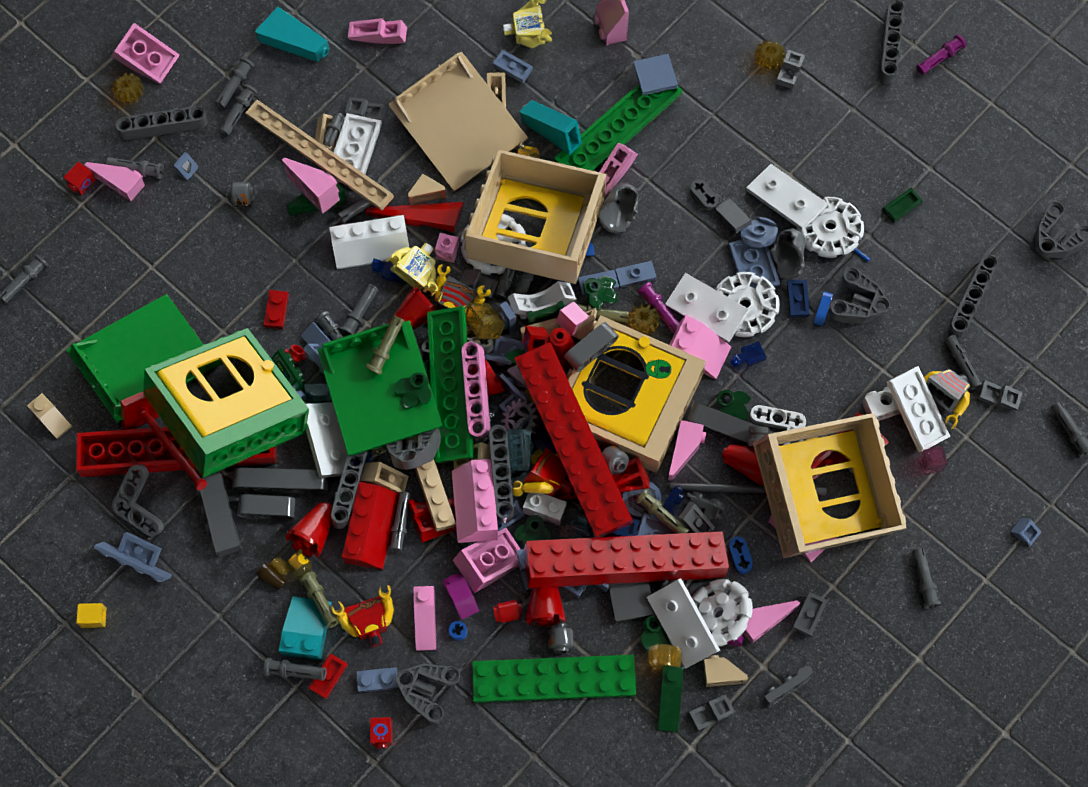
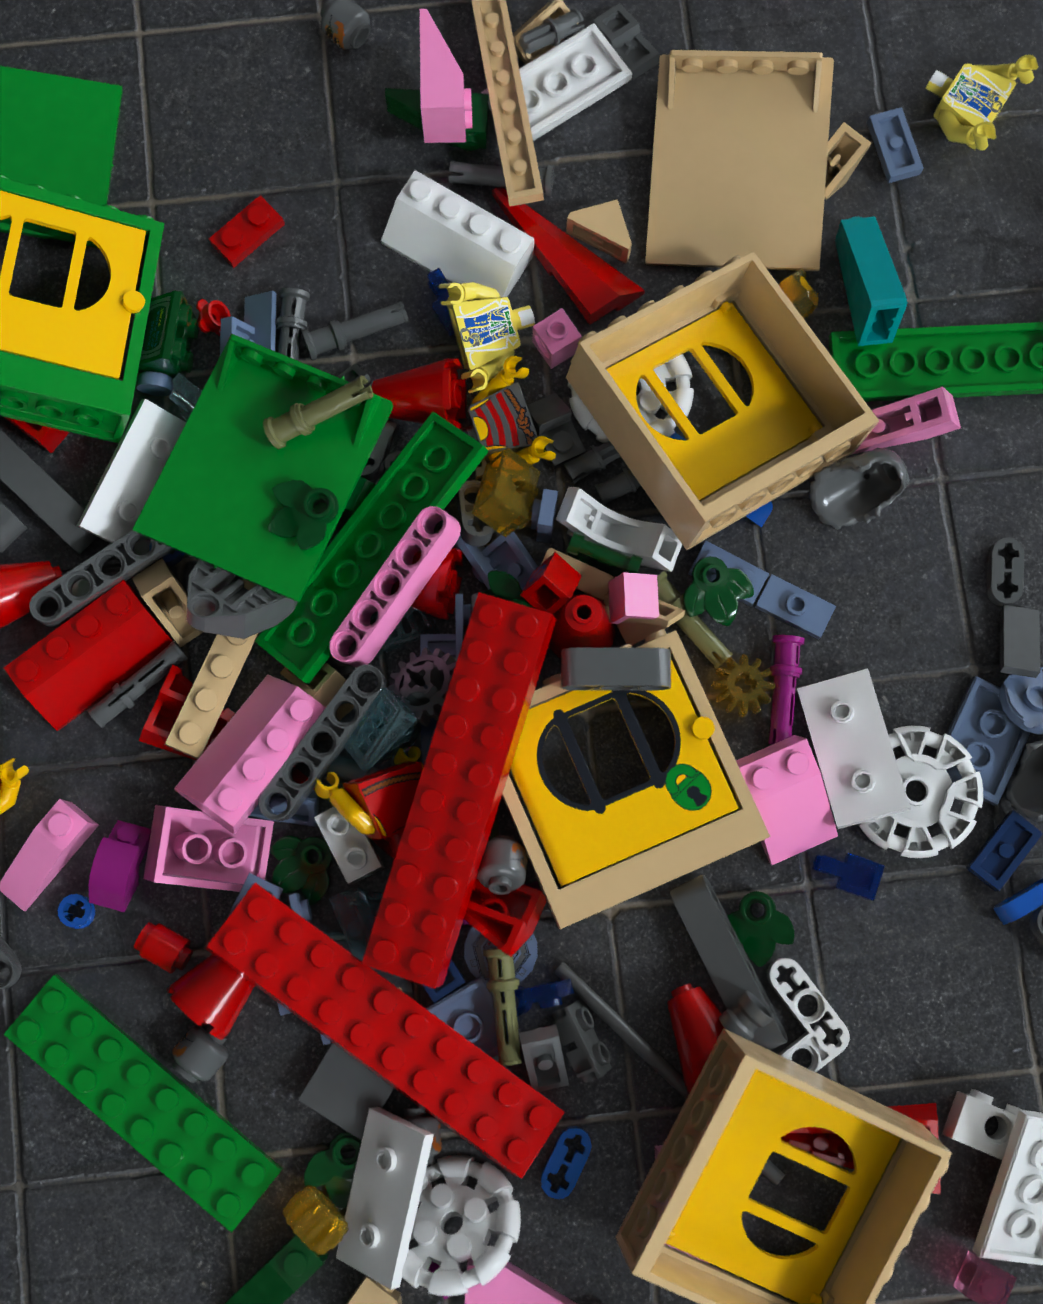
camera: 40 degrees right, 10 degrees up
bright pink slope [668,420,706,481] -> none

